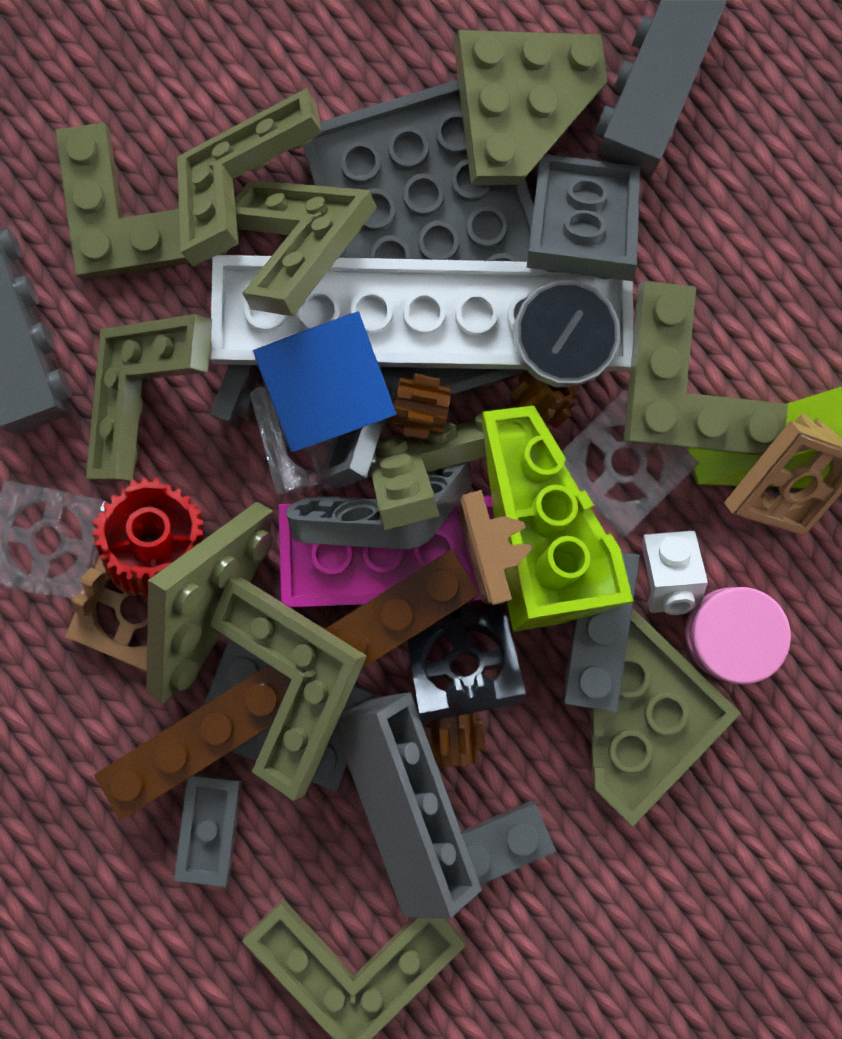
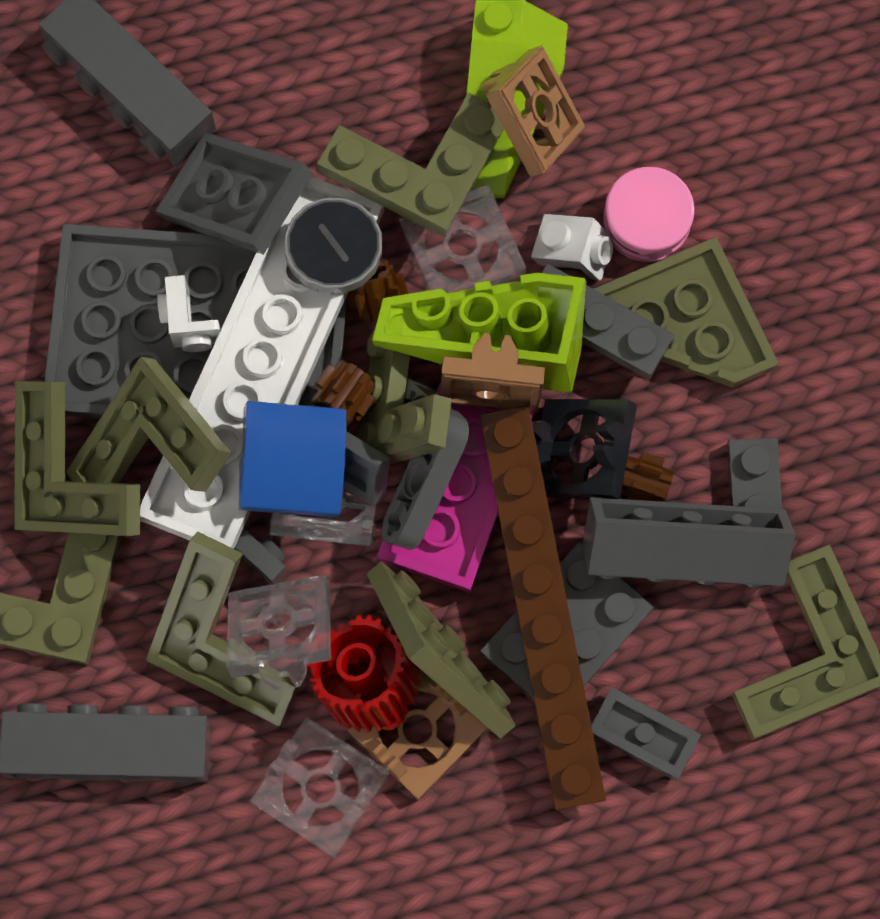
camera: 75 degrees left, 10 degrees down
olive plate [209,577,367,801] -> none
olive plate [453,30,608,185] -> none
none -> white bracket [157,275,221,352]
none -> clear piece [226,574,331,691]

